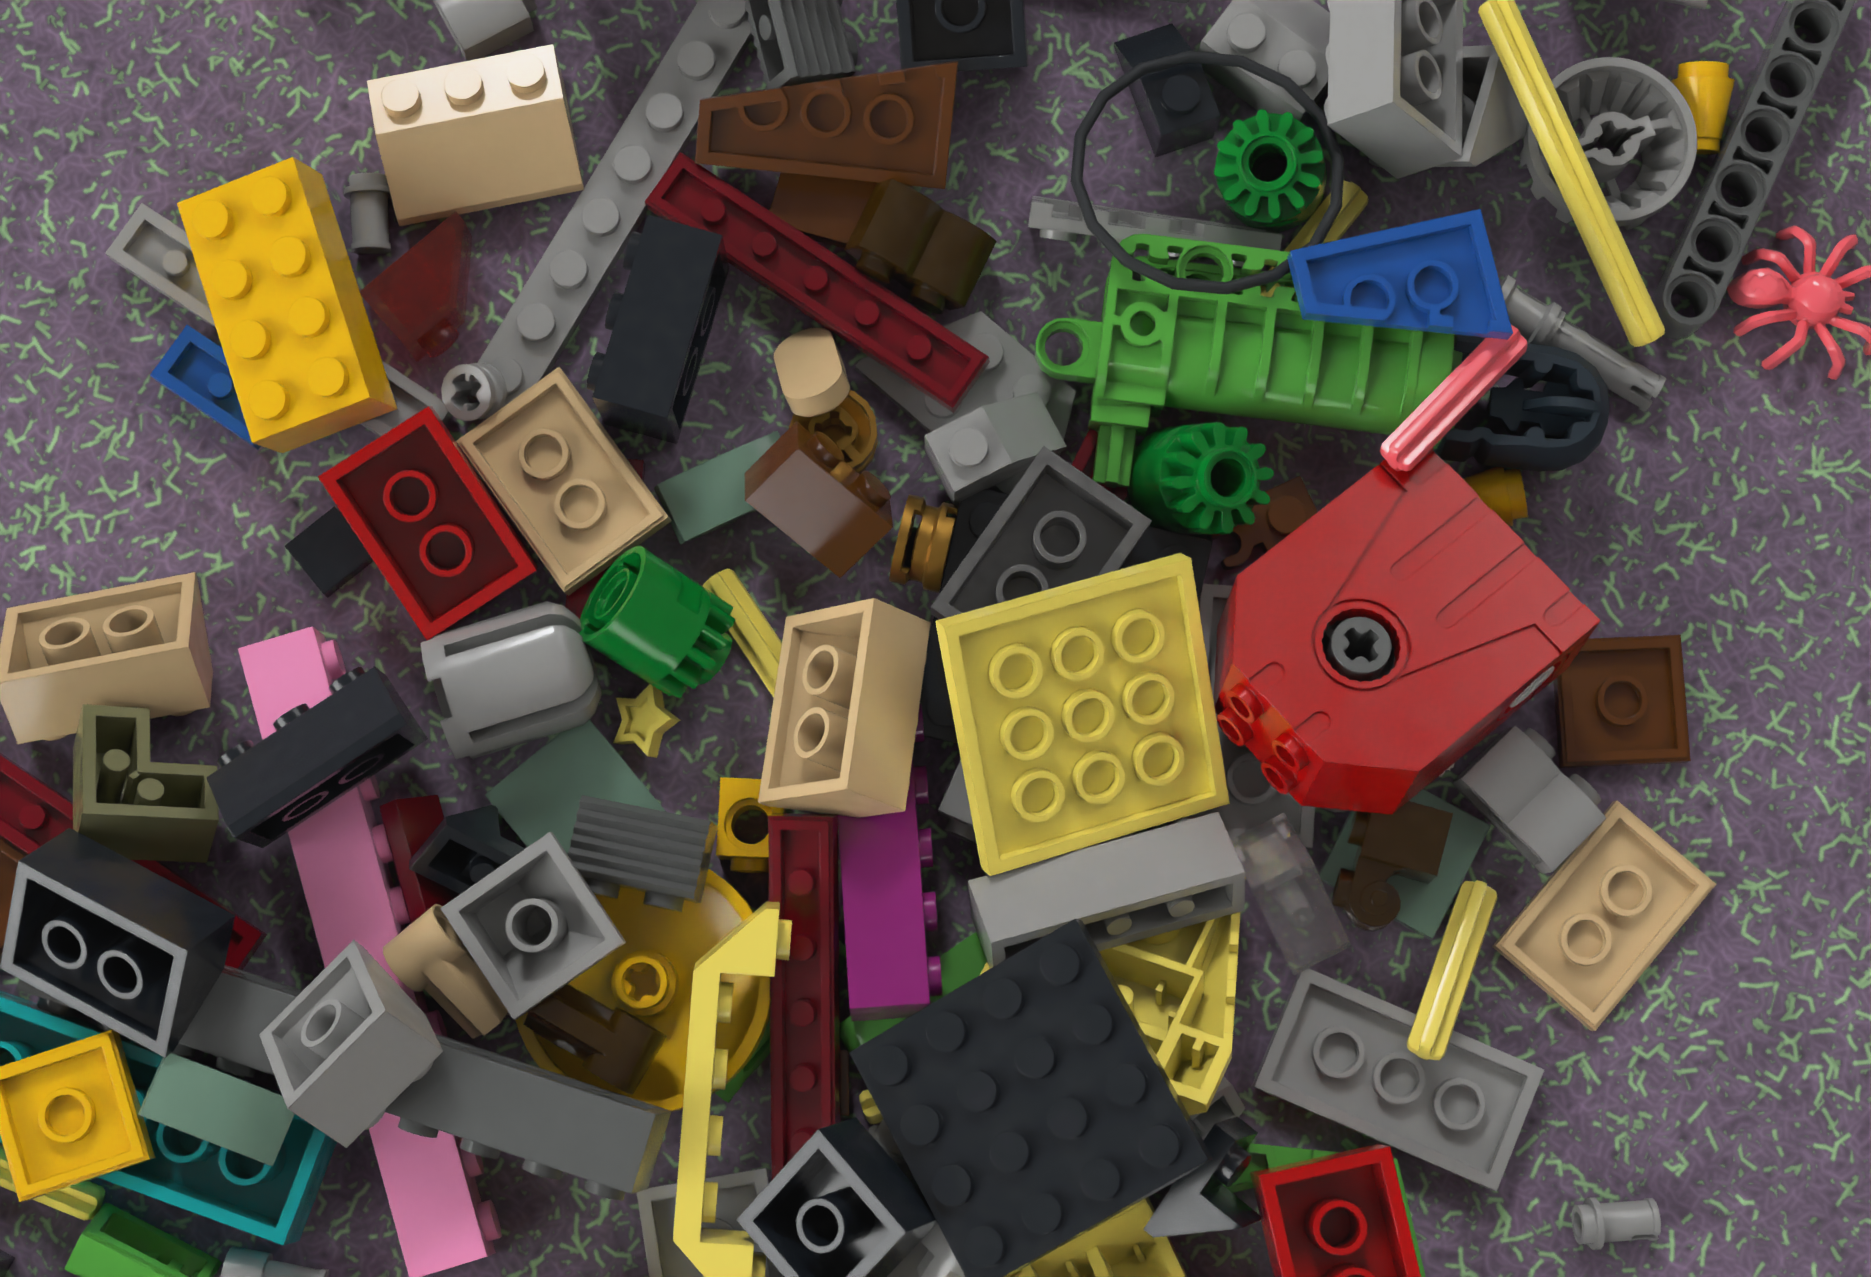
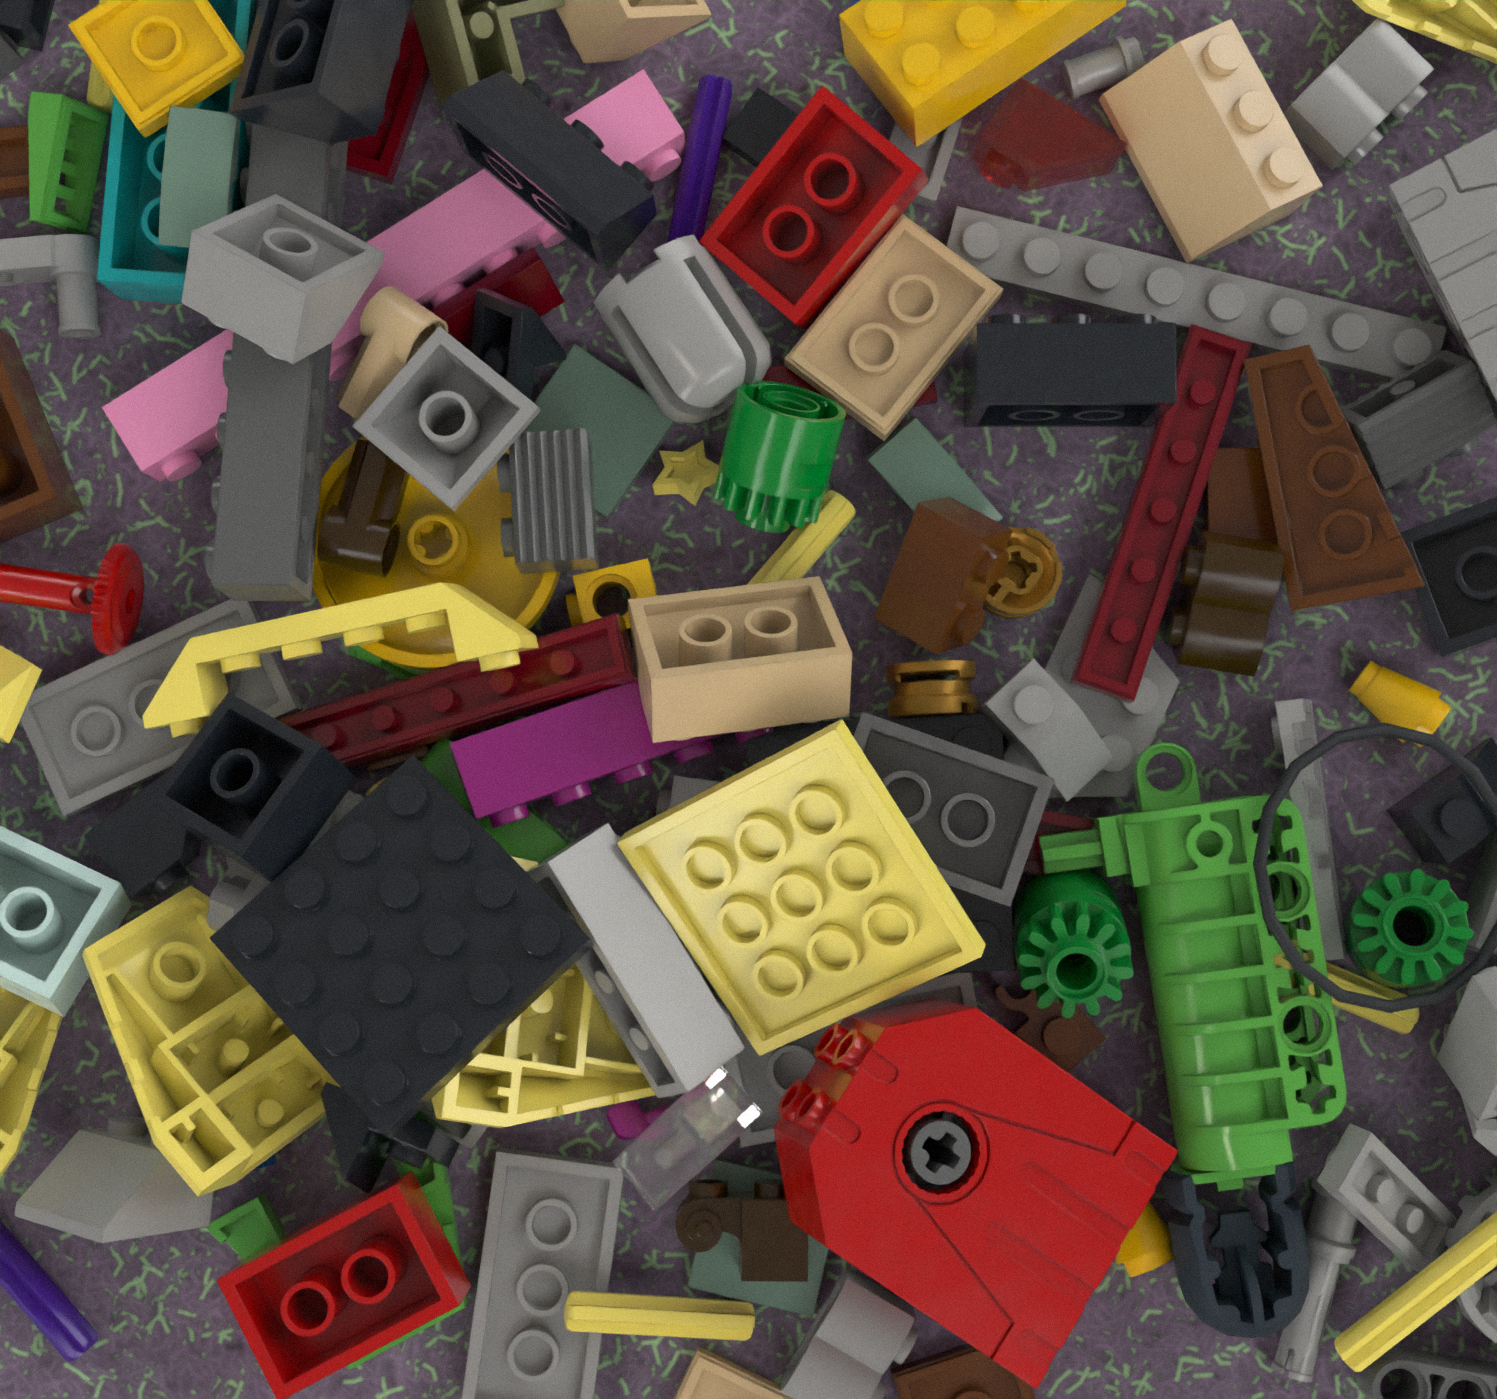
camera: 85 degrees right, 5 degrees up
light grey bush [441,362,507,421] -> none
tan tile [774,328,850,417] -> none
blue wing [1287,209,1513,340] -> none
coral axle [1380,325,1528,471] -> none
none -> magenta hand [606,1097,700,1141]
none -> dark purple axle [667,75,732,246]
none -> light grey plate [1317,1123,1458,1272]
none -> yellow cone [1348,660,1452,748]

